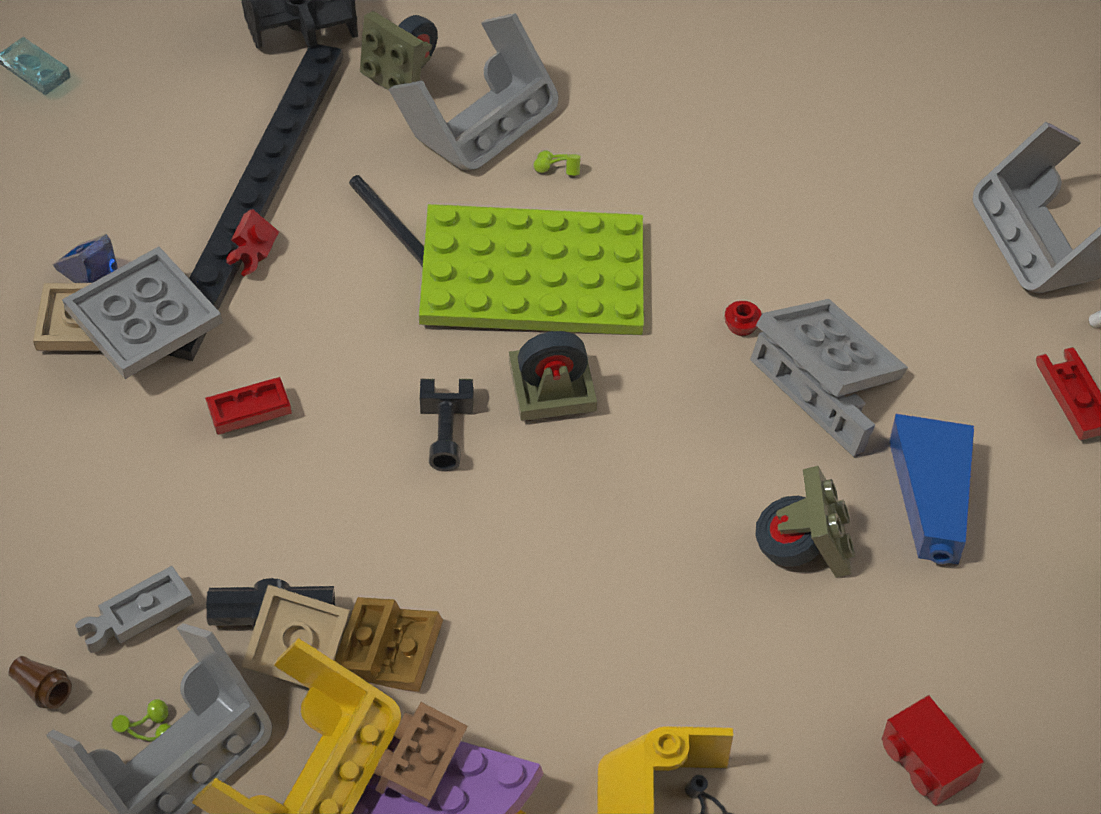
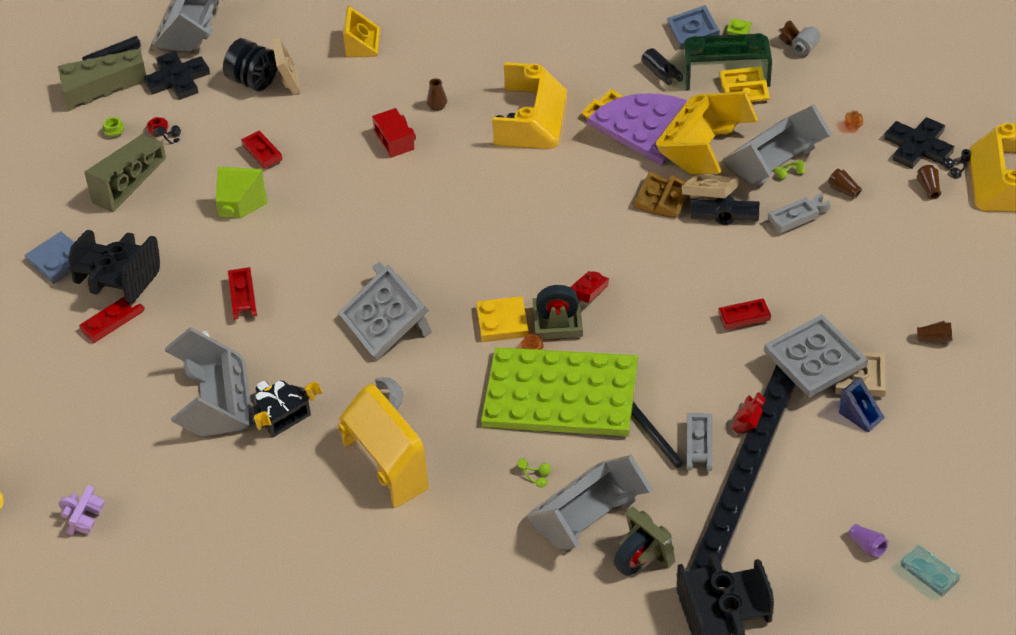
camera: 170 degrees left, 5 degrees down
medium nougat bracket [374,702,468,807] -> none
black bar [419,378,474,471] -> none
red plate [724,301,762,336] -> none
olive plate [755,466,855,578] -> none
blue slope [889,414,974,565] -> none
none -> black torso [252,381,323,438]
none -> yellow windscreen [337,383,429,508]
none -> light grey piece [375,377,404,410]
none -> yellow plate [476,296,529,342]
none -> clear orange plate [521,334,544,350]
none -> red plate [570,271,609,303]
none -> light grey hinge [687,413,712,471]
none -> medium lavender cone [848,524,888,558]

